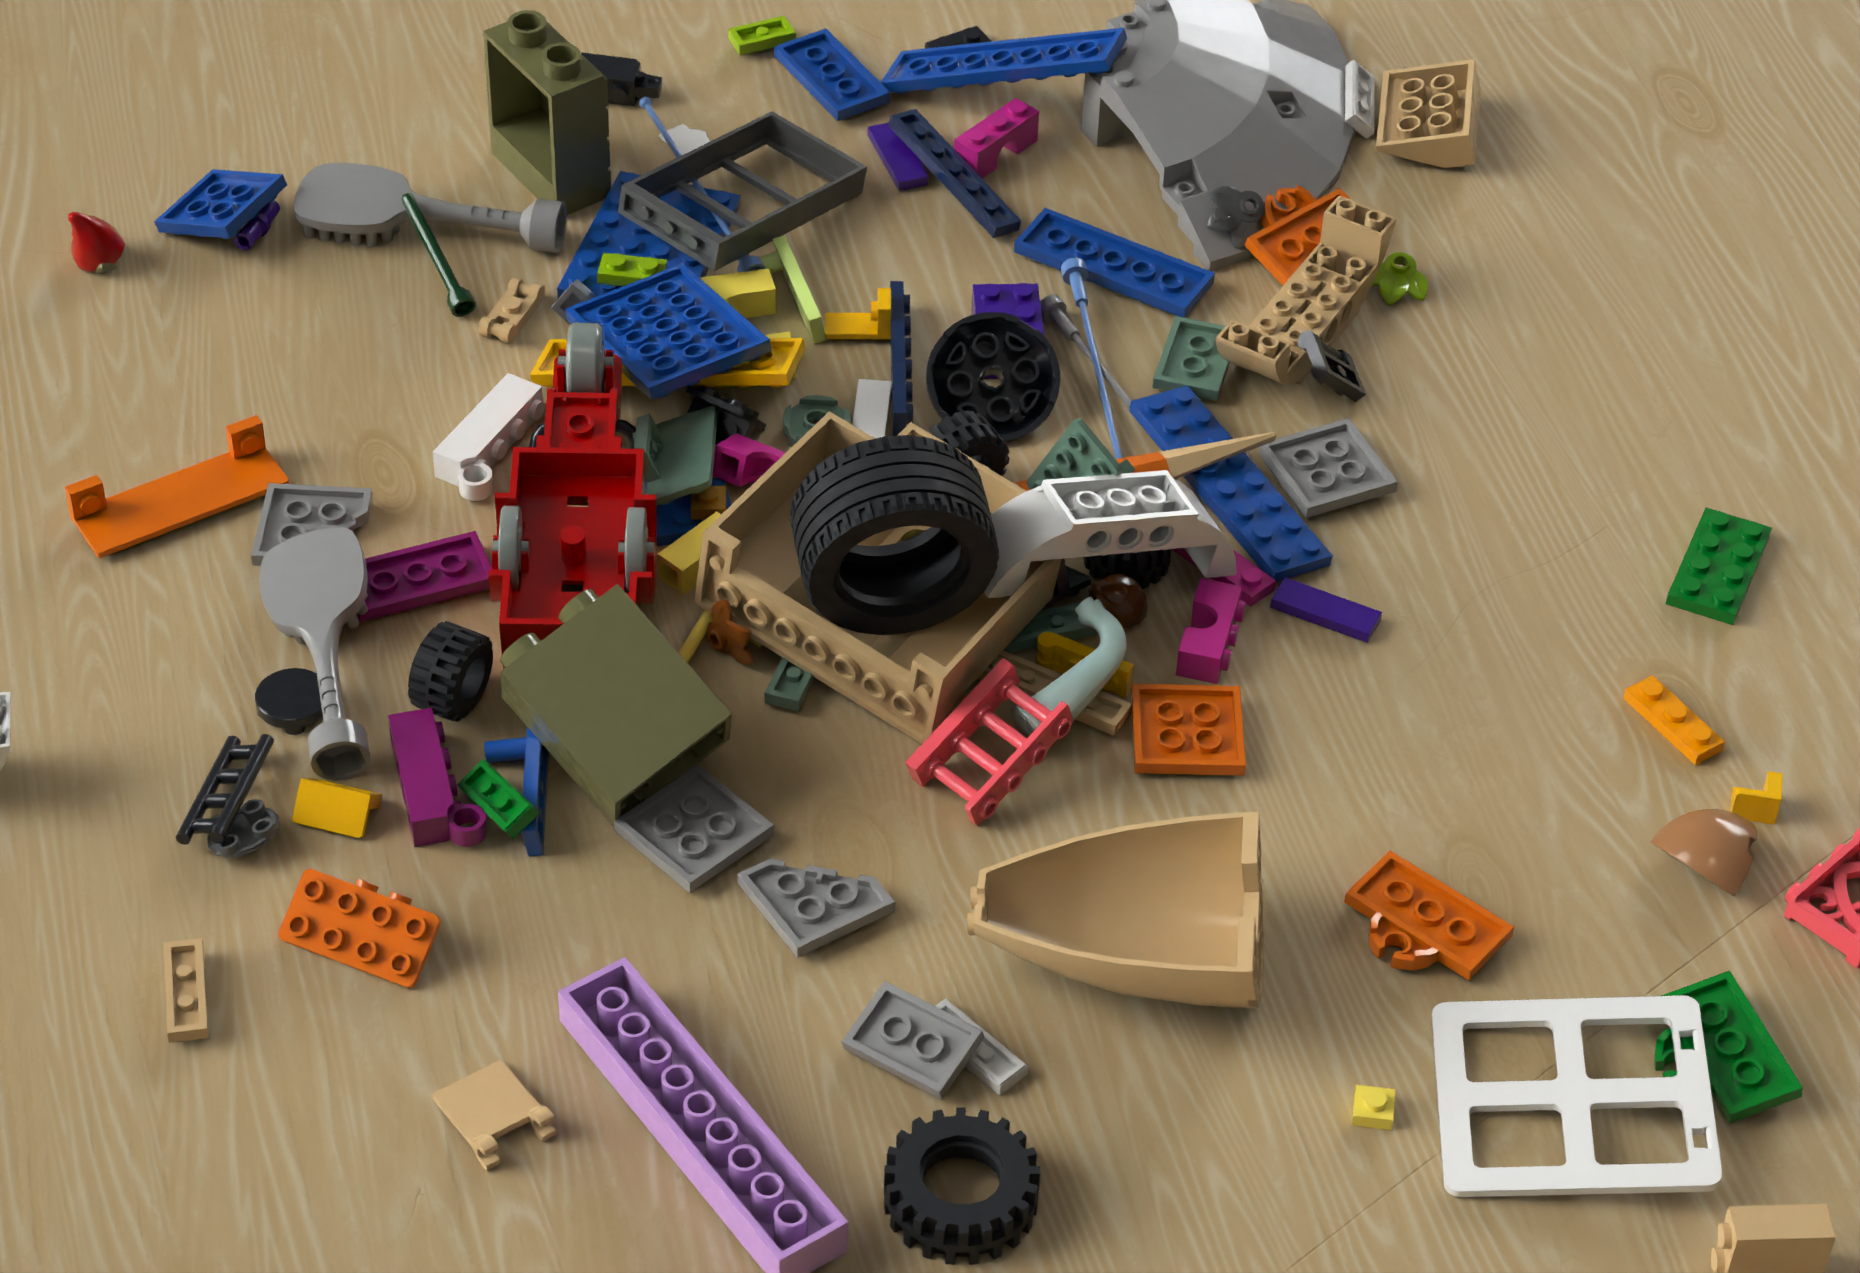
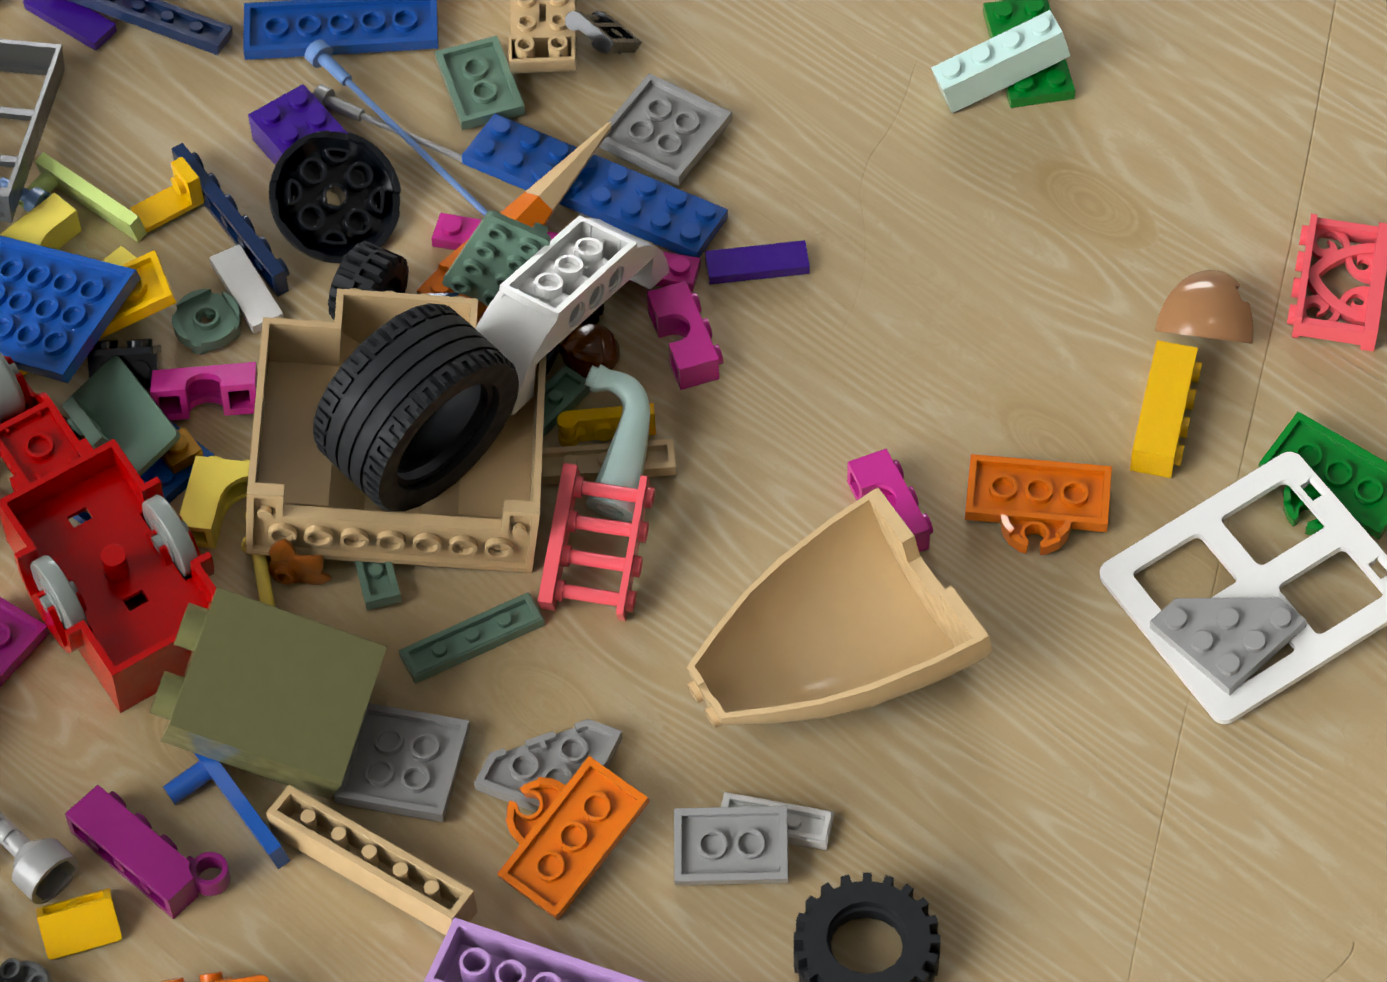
camera: 30 degrees left, 10 degrees up
black tyre [408,621,493,722] -> none
green tile [457,759,540,839] -> none
orange plate [1131,684,1246,776] -> none
light yellow plate [1352,1085,1395,1130] -> none
light orange plate [1623,675,1725,765] -> none
yellow panel [1731,771,1783,825] -> none
none -> tan brick [267,785,477,935]
none -> sand green tile [399,592,545,684]
none -> orange plate [497,756,650,921]
none -> dark pink arch [847,448,933,552]
none -> light aqua brick [931,10,1071,113]
none -> yellow brick [1129,340,1202,478]
none -> light grey plate [1150,597,1306,695]

